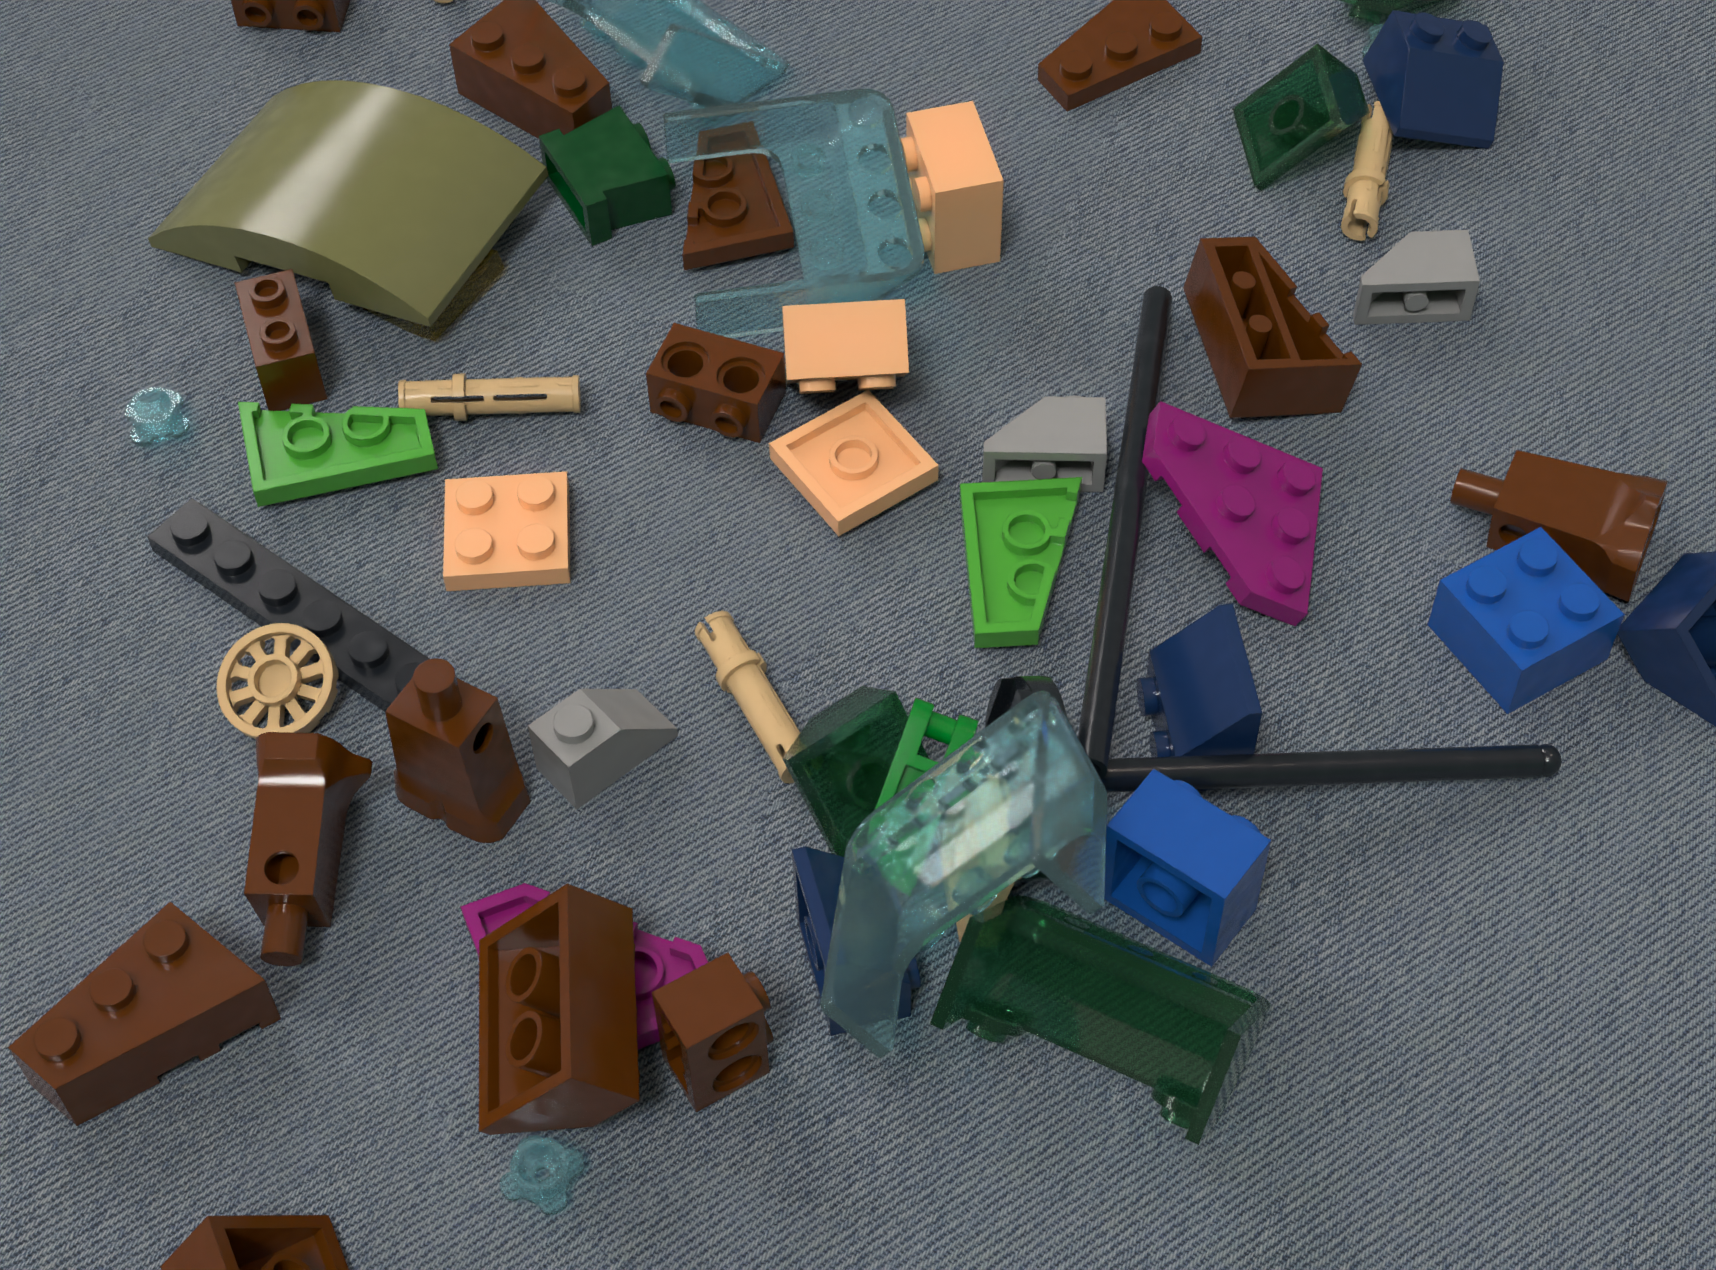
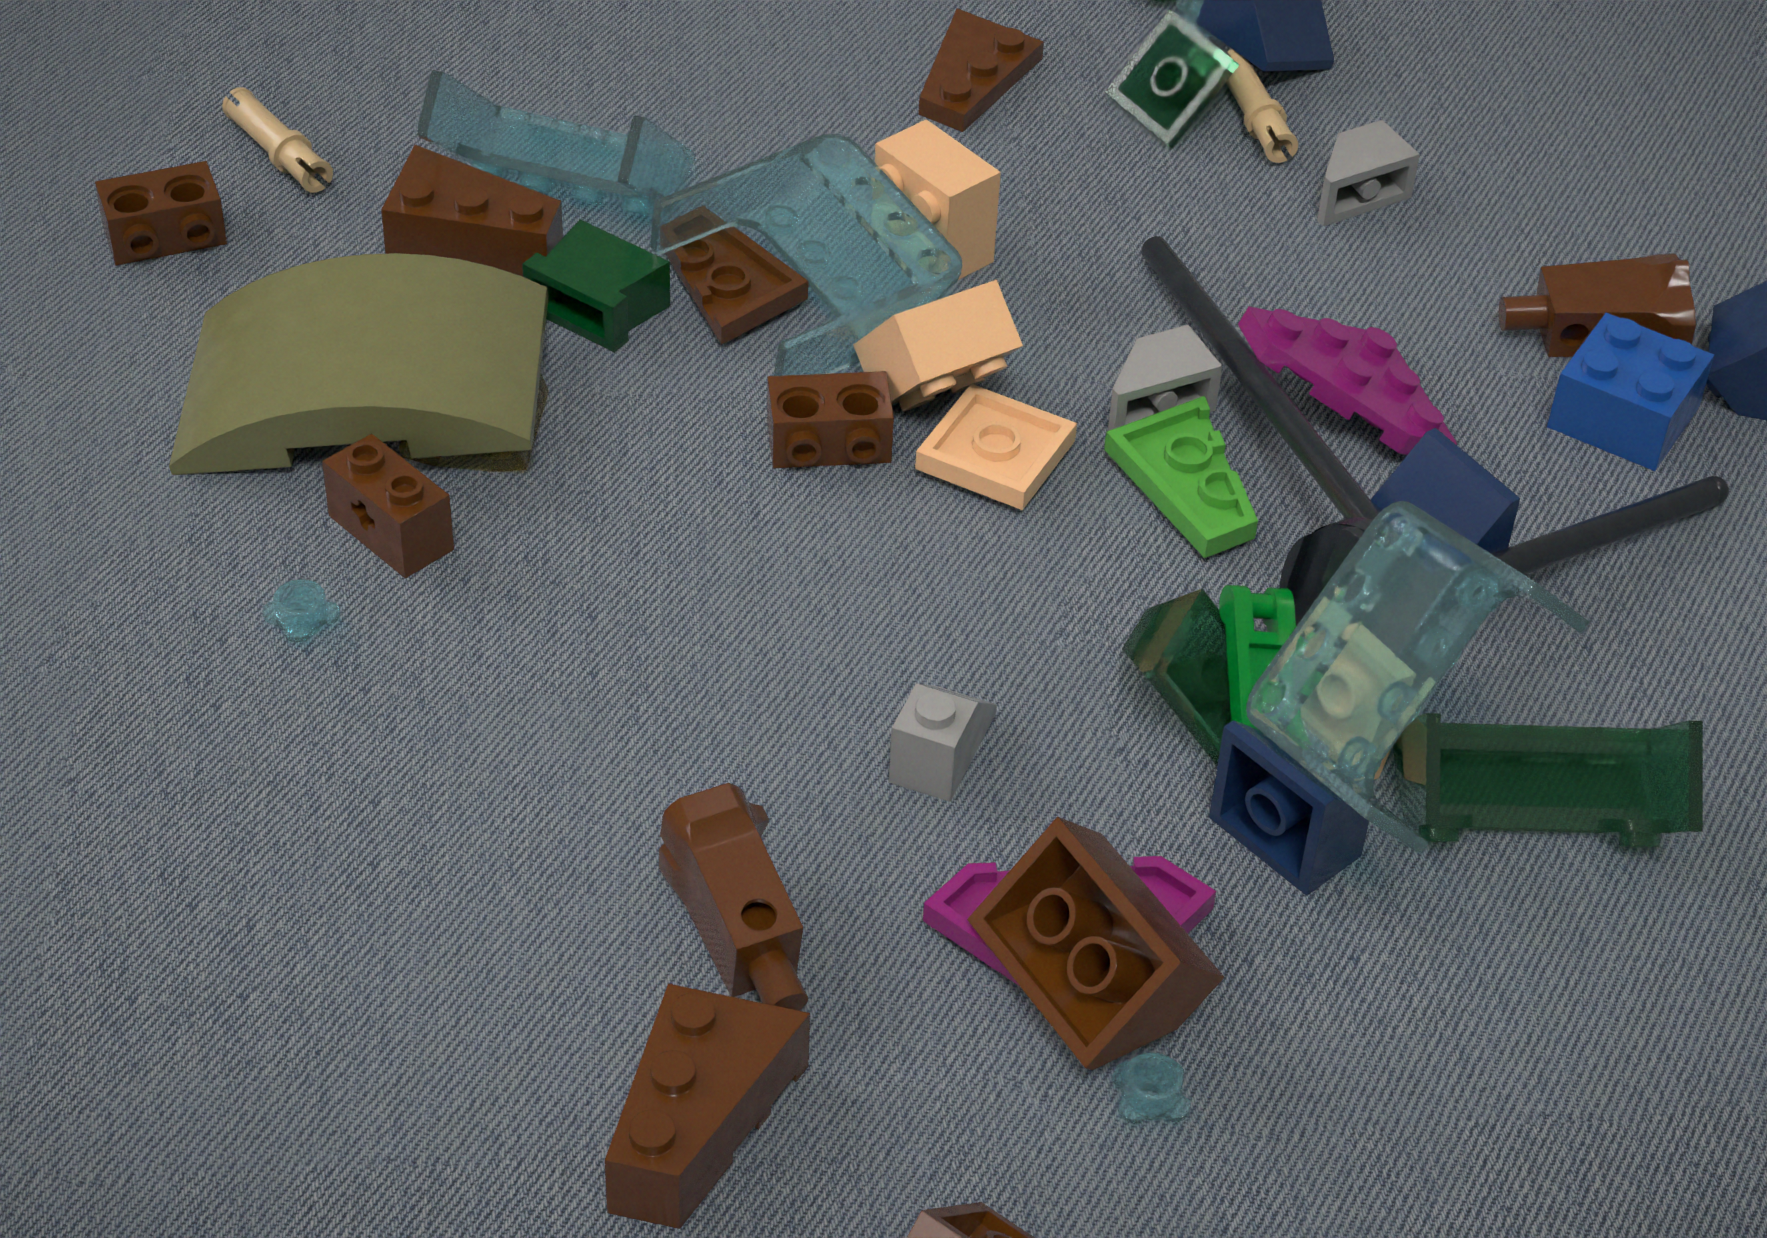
camera: 30 degrees left, 10 degrees down
black plate [147,498,459,712] -> none
tan wheel [217,623,338,739] -> none
bright green wing [238,402,438,507] -> none
reddish brown piece [385,658,531,843] -> none
tan pin [398,373,581,421] -> none
light nougat plate [443,471,571,591] -> none
reddish brown brick [652,952,774,1112] -> none
tan pin [695,611,819,784] -> none
blue brick [1098,768,1271,967] -> none
reddish brown wedge [1183,237,1362,418] -> none

